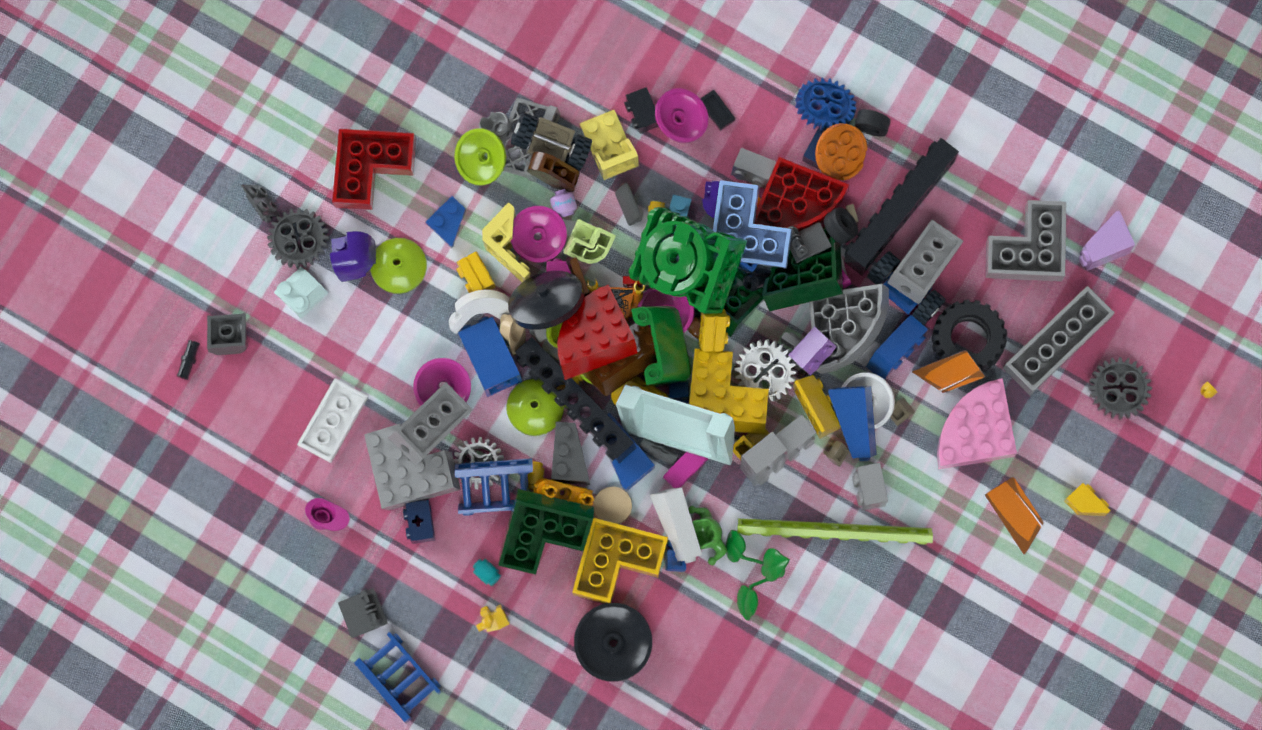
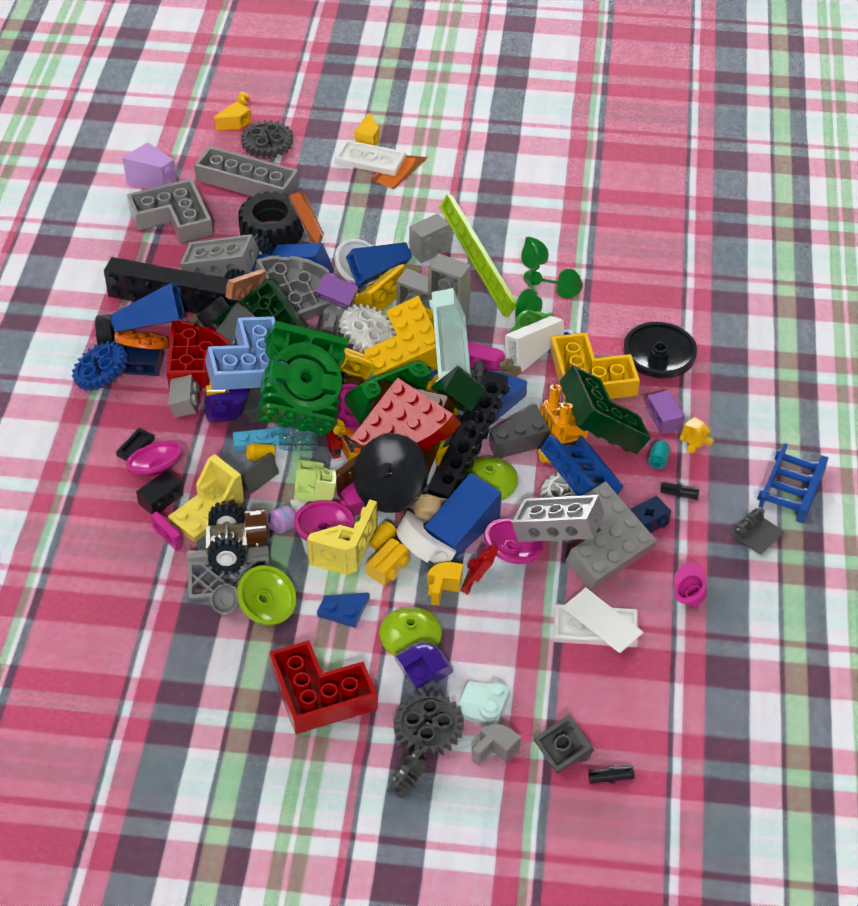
camera: 120 degrees left, 30 degrees down
tan tile [593,486,632,524] -> none
bright pink brick [937,378,1017,470] -> none
none -> blue slope [111,282,186,332]
none -> dark pink plate [150,511,182,551]
none -> yellow slope [214,101,251,131]
none -> nougat wing [225,269,266,301]
none -> white tile [334,140,406,176]
none -> yellow cone [369,521,396,551]
none -> yellow brick [427,562,463,606]
none -> dark green slope [431,366,485,412]
none -> red wing [461,545,499,595]
none -> light grey brick [472,724,521,766]
none -> dark tan tile [498,359,522,377]
none -> white sticker [562,588,644,653]
none -> medium lavender brick [646,390,685,434]
none -> black axle [660,482,700,500]

